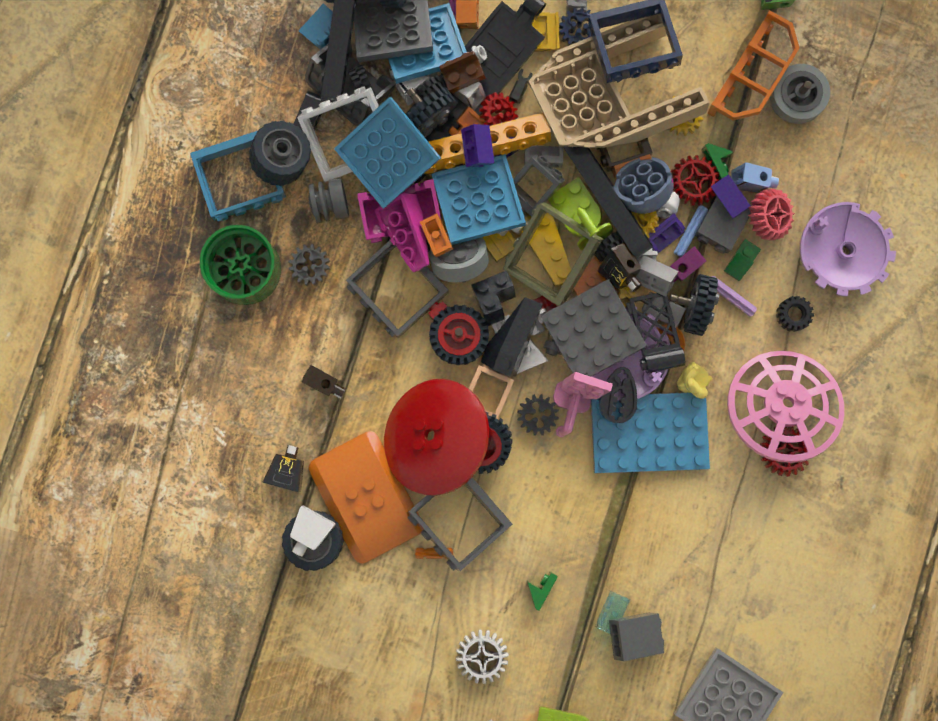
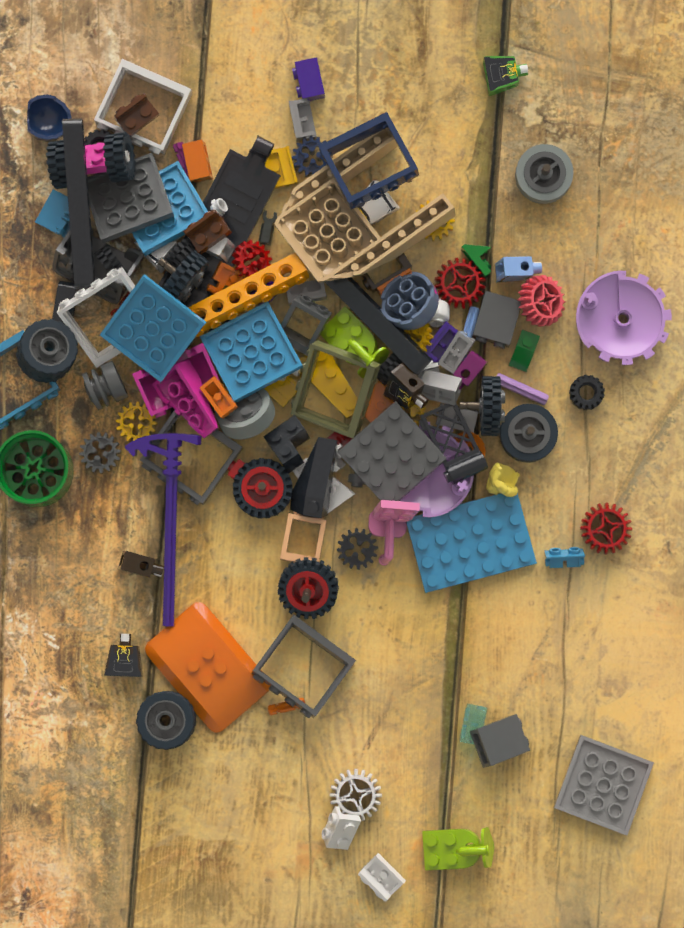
camera: 10 degrees left, 0 degrees up
white torso [290,505,336,557] -> none
red dish [384,379,489,496] -> none
dark purple hinge [461,124,494,167] -> none
green slope [527,571,558,611] -> none
black piece [599,367,637,423] -> none
orange plate [707,10,800,120] -> none
dark purple hinge [711,174,751,219] -> none
bright pink dish [727,351,844,463] -> none
none -> yellow gear [116,401,158,442]
none -> dark purple piece [125,433,202,626]
none -> white bracket [322,806,361,850]
none -> white torso [358,180,400,224]
none -> light grey hinge [438,331,476,374]
none -> wheel [499,404,558,463]
none -> dark azure hinge [544,547,585,568]

